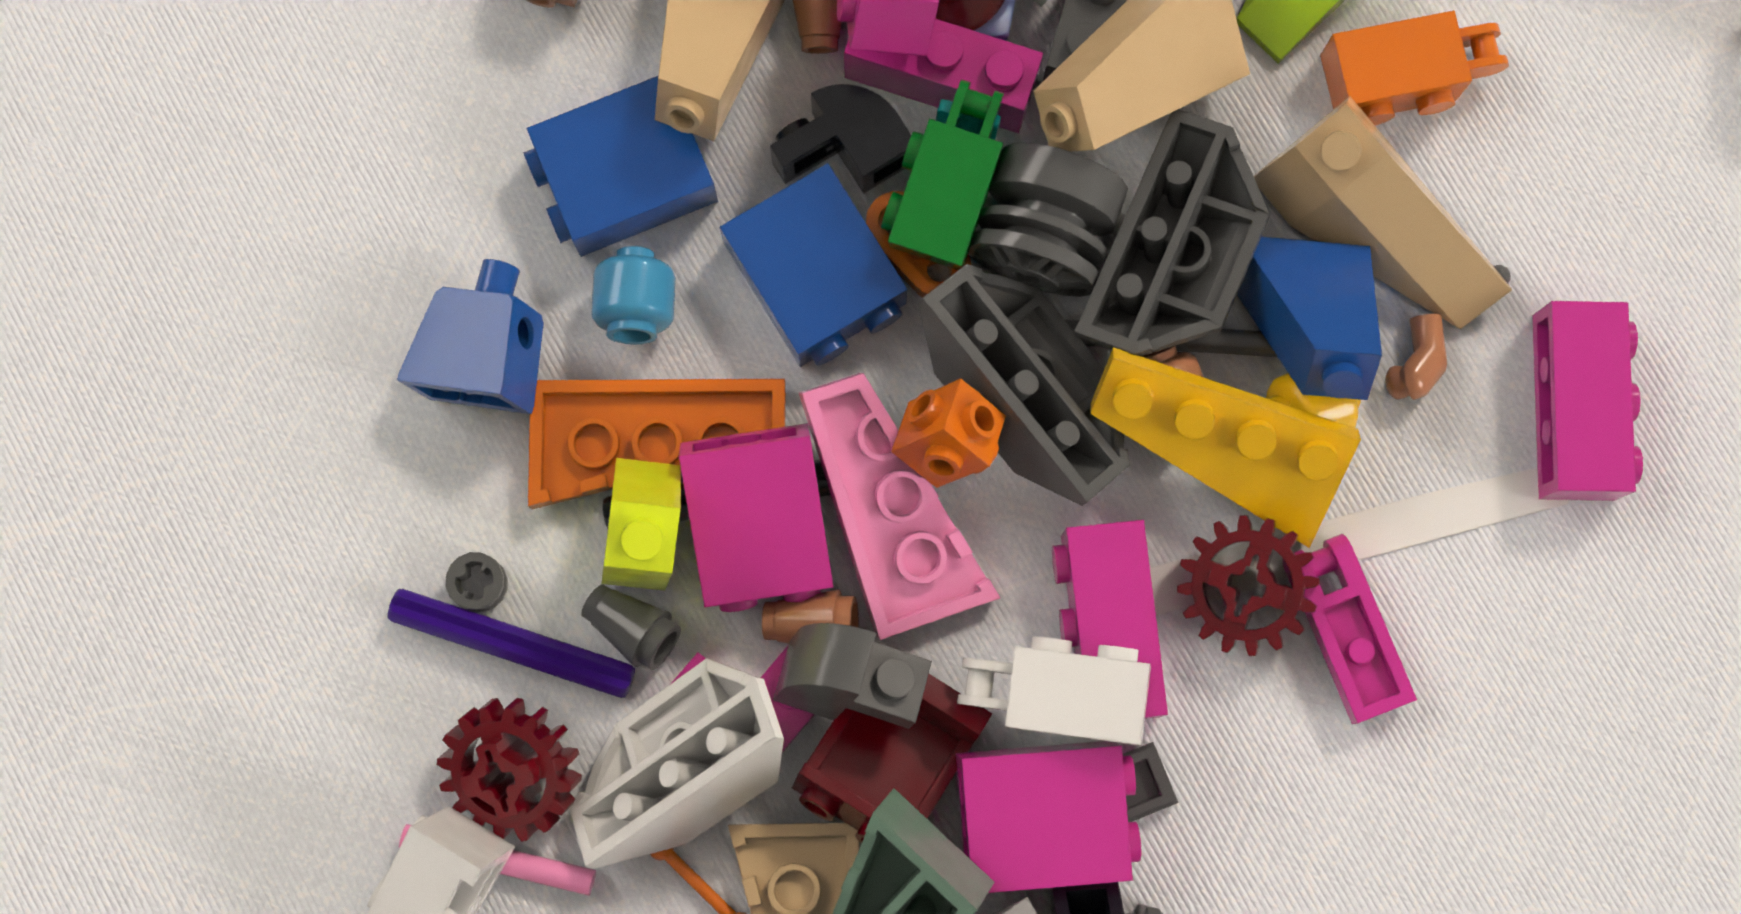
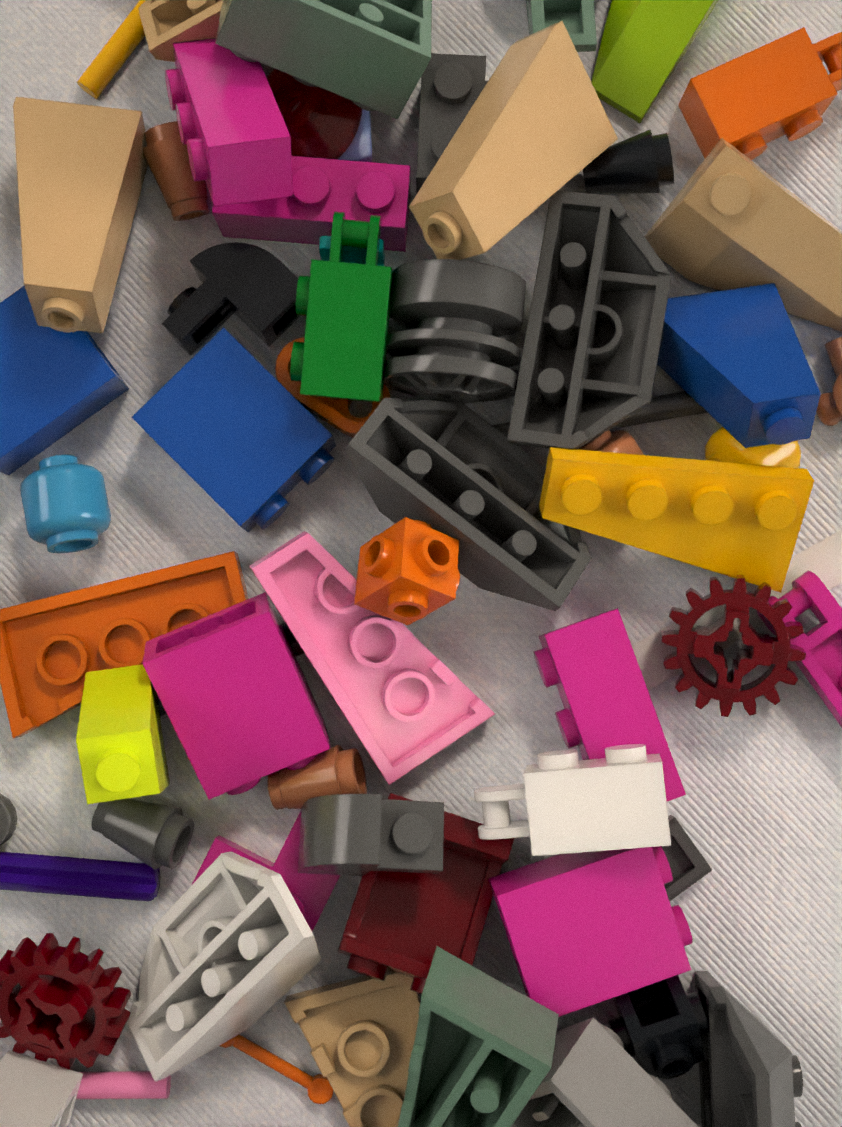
camera: 15 degrees left, 5 degrees up
none -> black cone [582,130,674,194]

